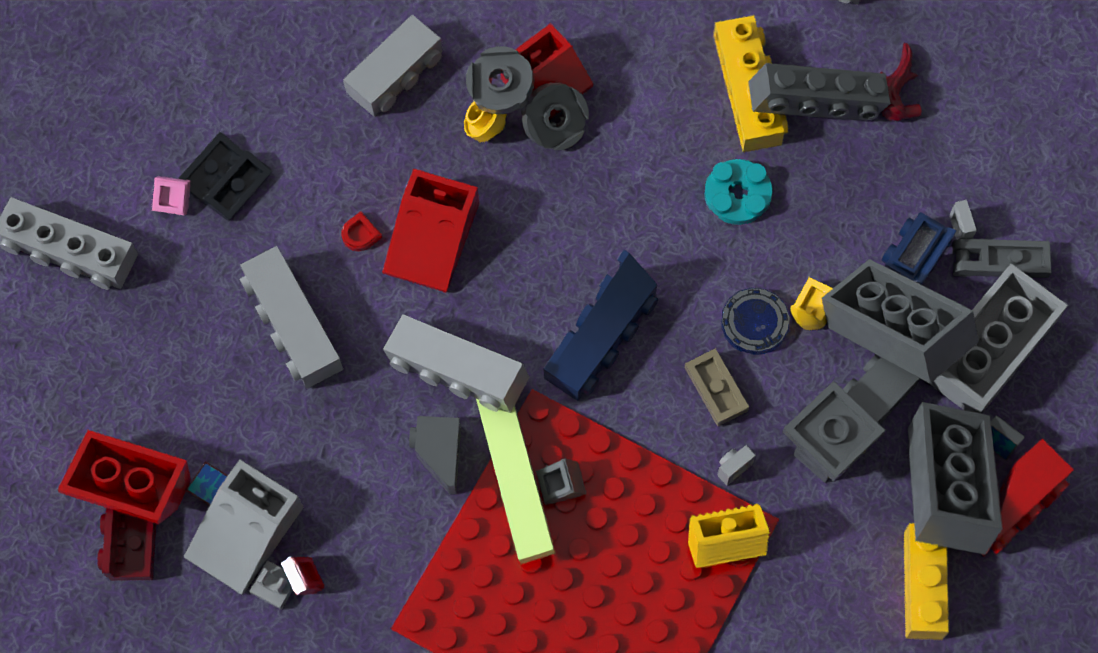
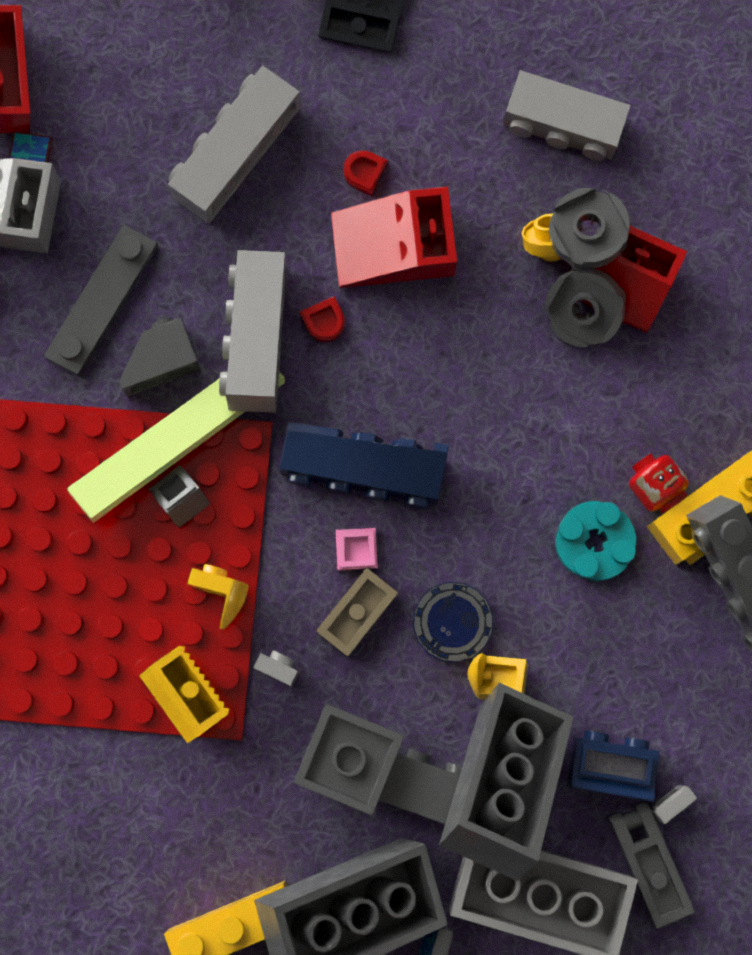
camera: 60 degrees right, 10 degrees up
none -> dark grey plate [44,224,158,377]
none -> yellow plate [187,564,249,629]
none -> red tile [299,296,345,342]
none -> bright pink tile [336,528,378,571]
none -> red head [629,453,689,514]

